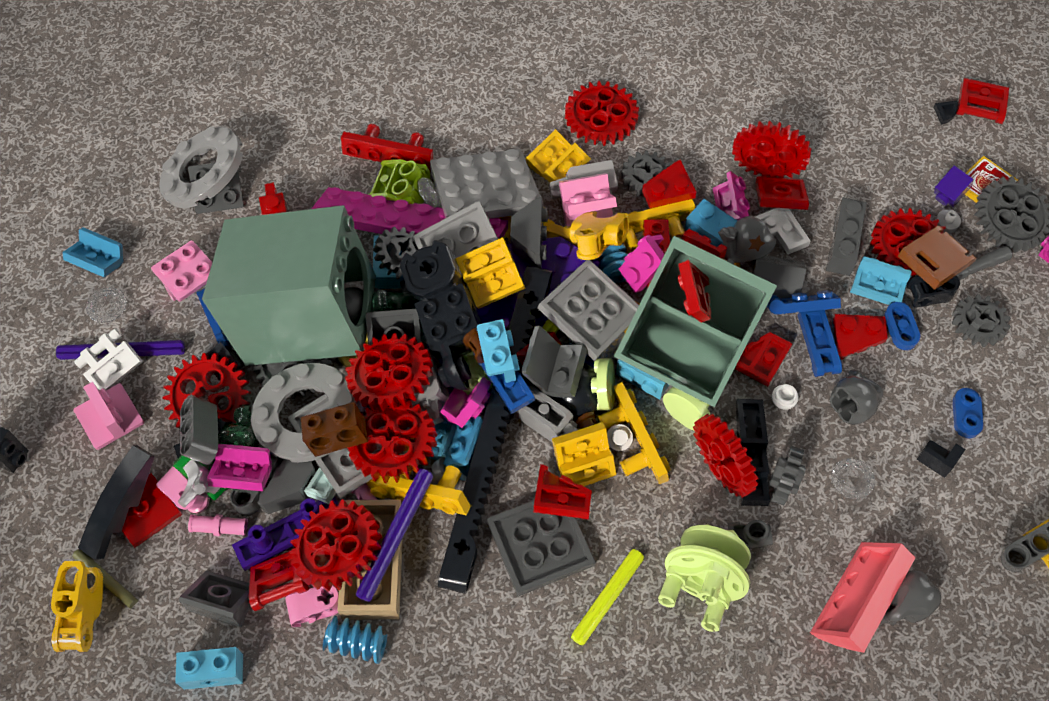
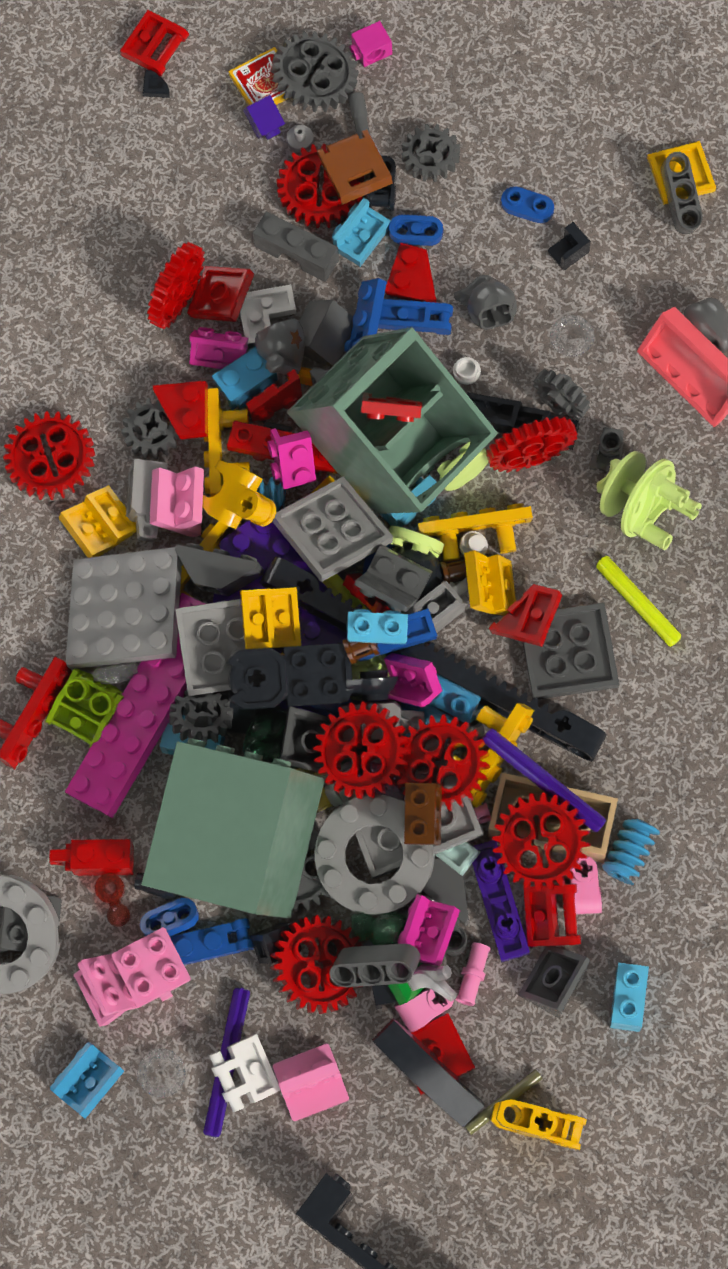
camera: 70 degrees left, 10 degrees up
none -> bright pink bracket [73,953,140,1027]

